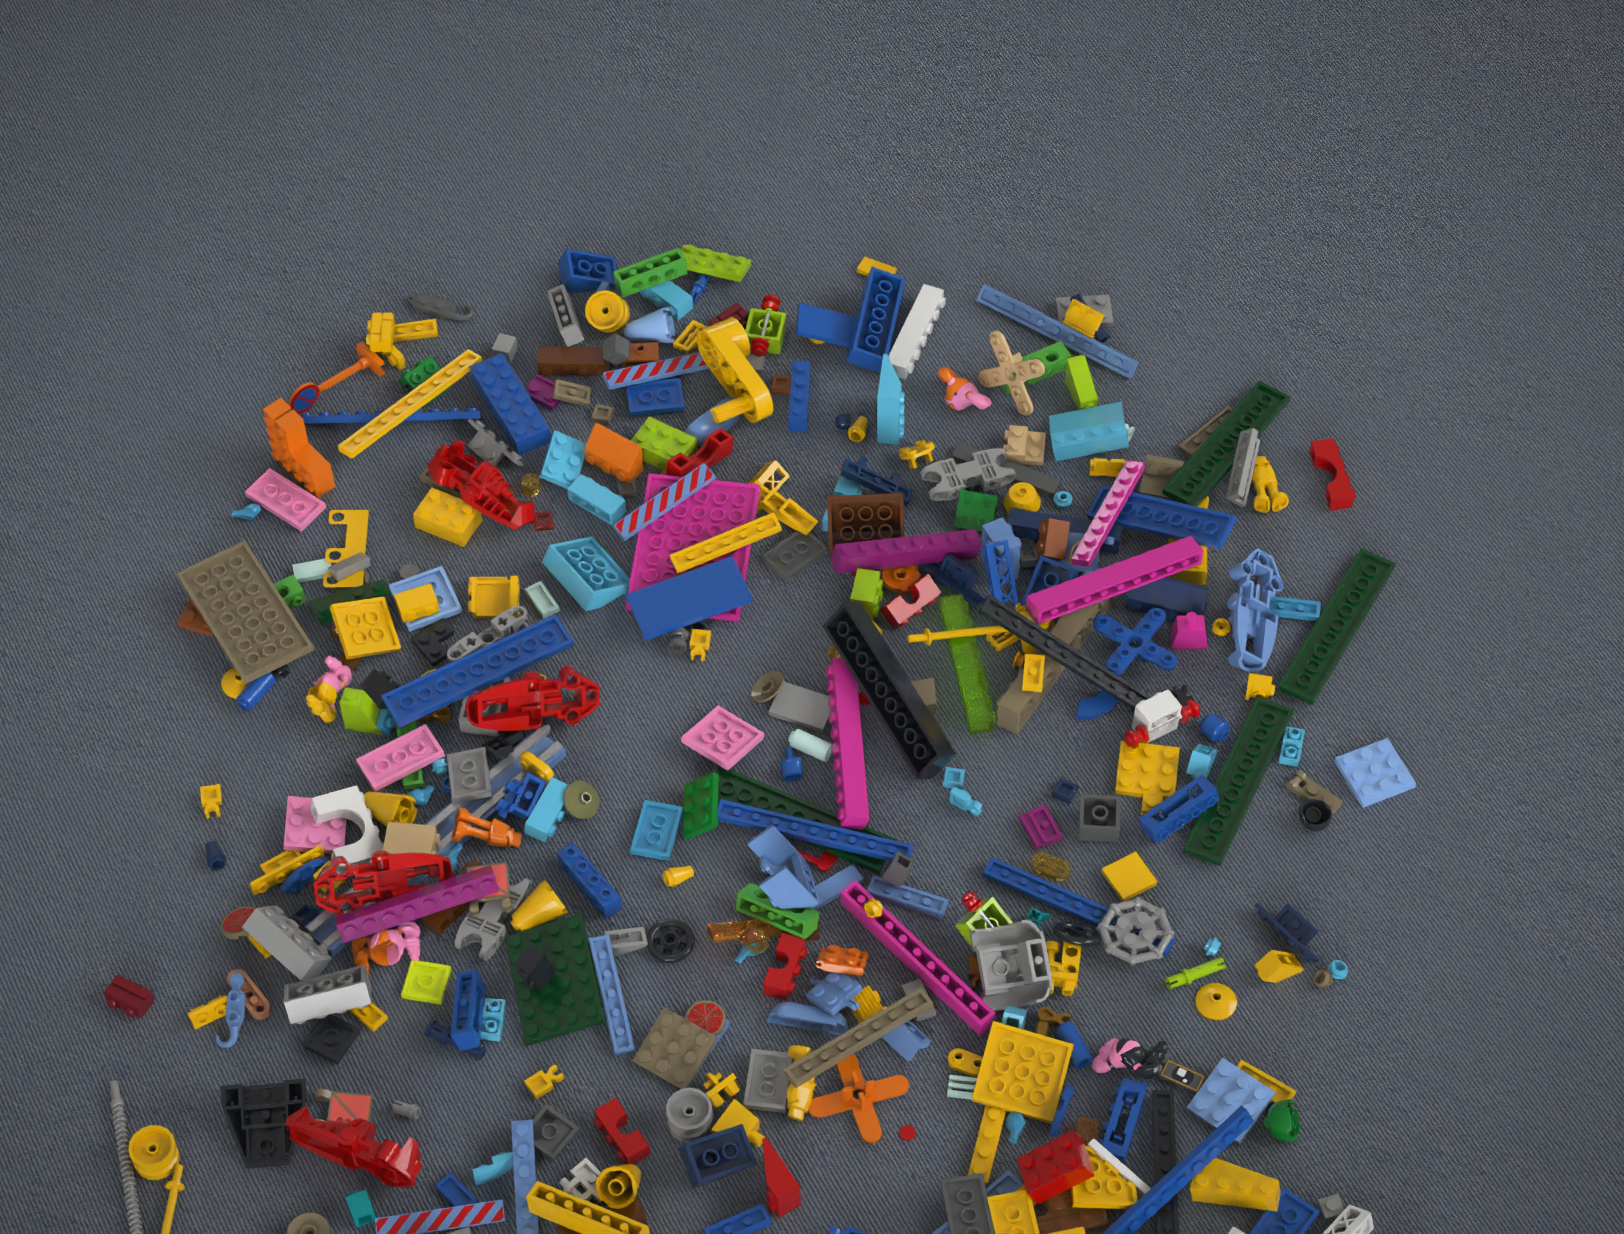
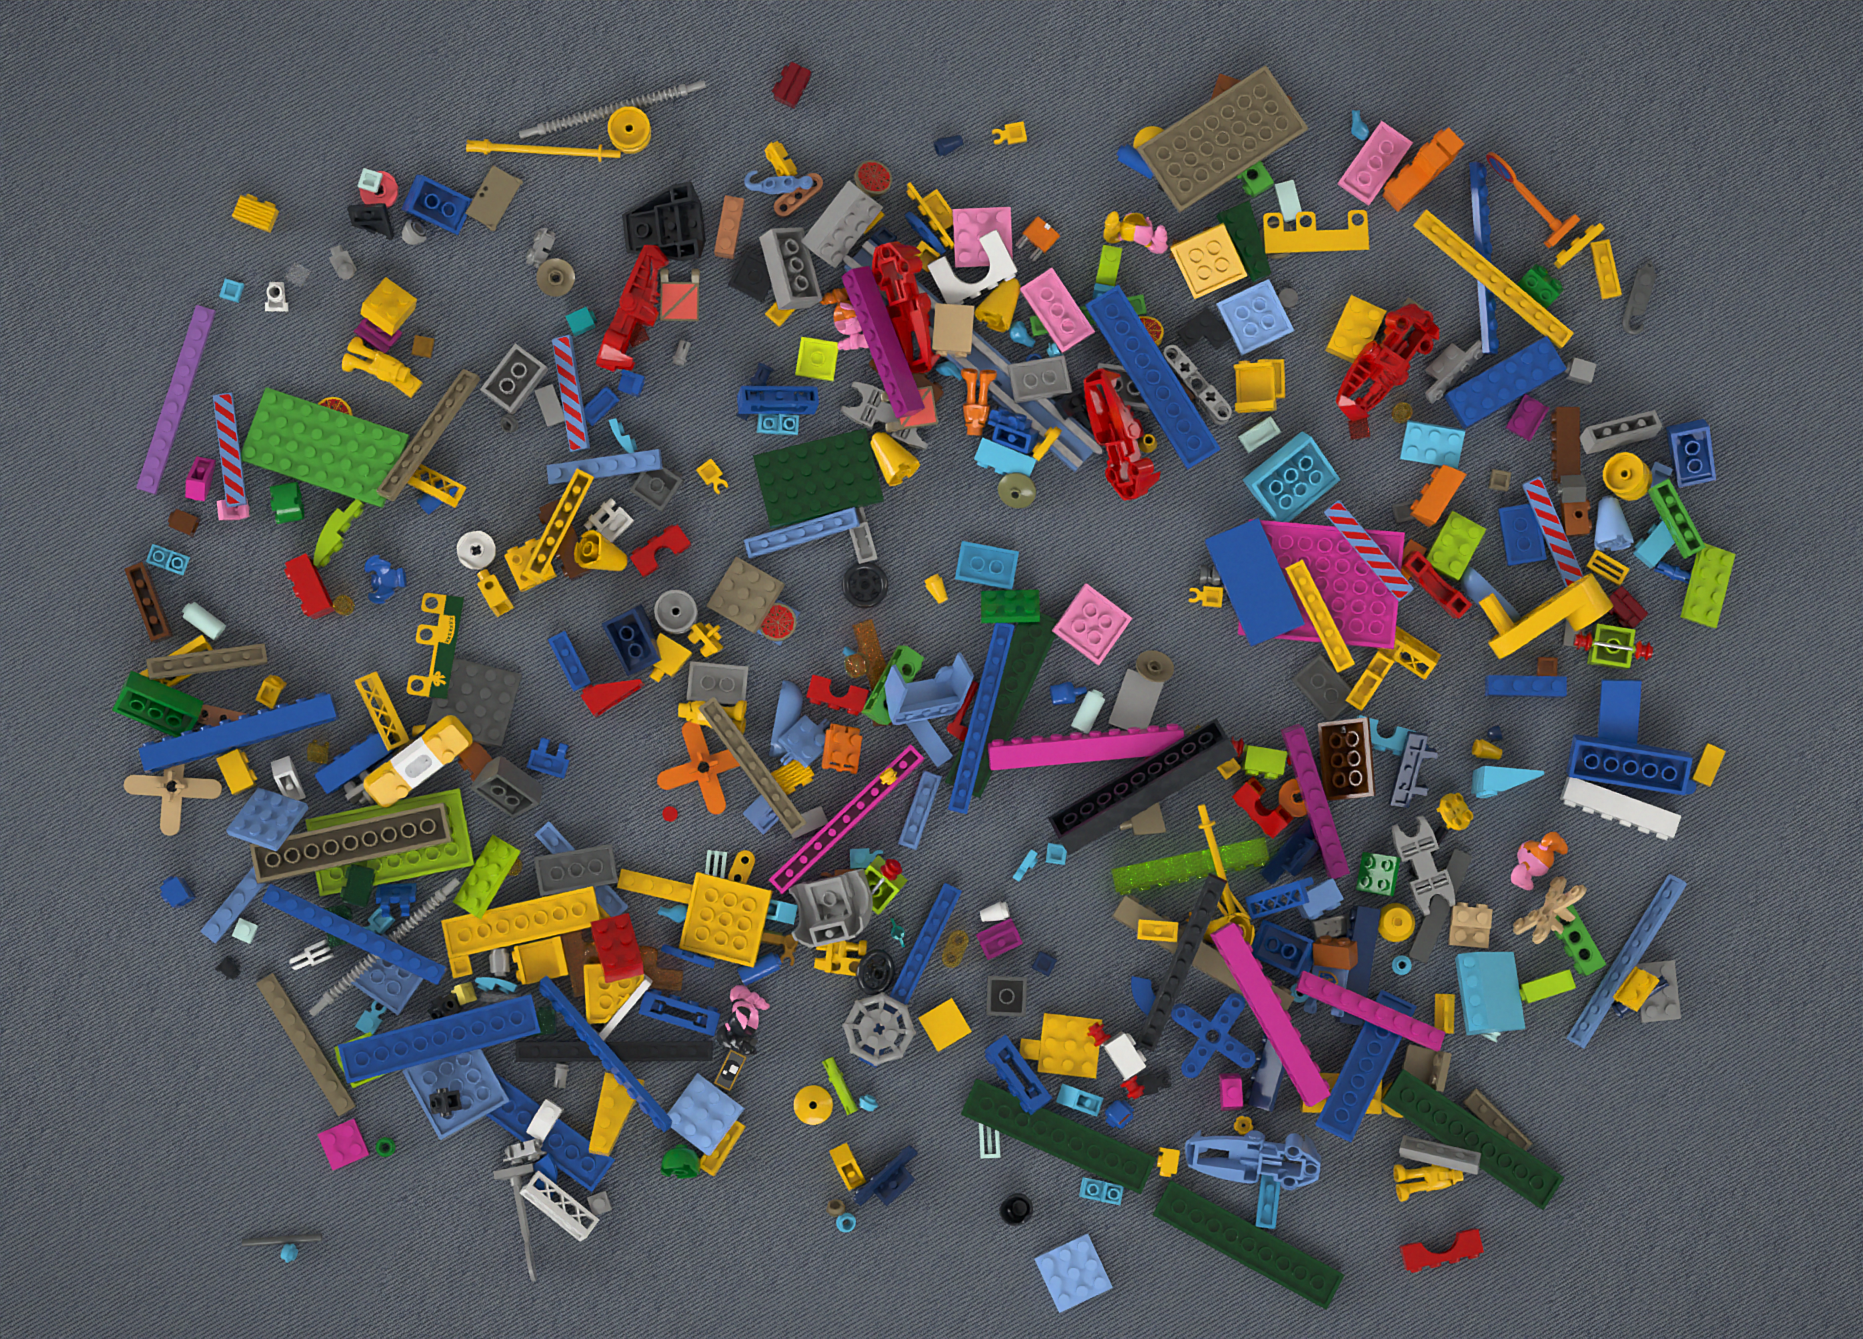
camera: 80 degrees right, 30 degrees up
light grey slope [328,552,370,581] -> none
black piece [360,668,400,709] -> none
yellow brick [366,313,395,352] -> none
yellow brick [394,583,439,623] -> none
black piece [514,945,556,992] -> none
dark tan plate [552,379,591,407] -> none
blue brick [557,842,622,920] -> none
medium azure brick [567,474,626,526] -> none
dark grey brick [882,851,915,888] -> none
dark tan plate [1286,770,1343,816] -> none
none -> blue panel [618,369,646,397]
none -> nougat brick [714,195,745,259]
none -> medium azure plate [850,848,883,869]
none -> light aqua tile [979,1123,1000,1159]
none -> white cone [980,901,1010,922]
none -> orange piece [1015,216,1060,261]

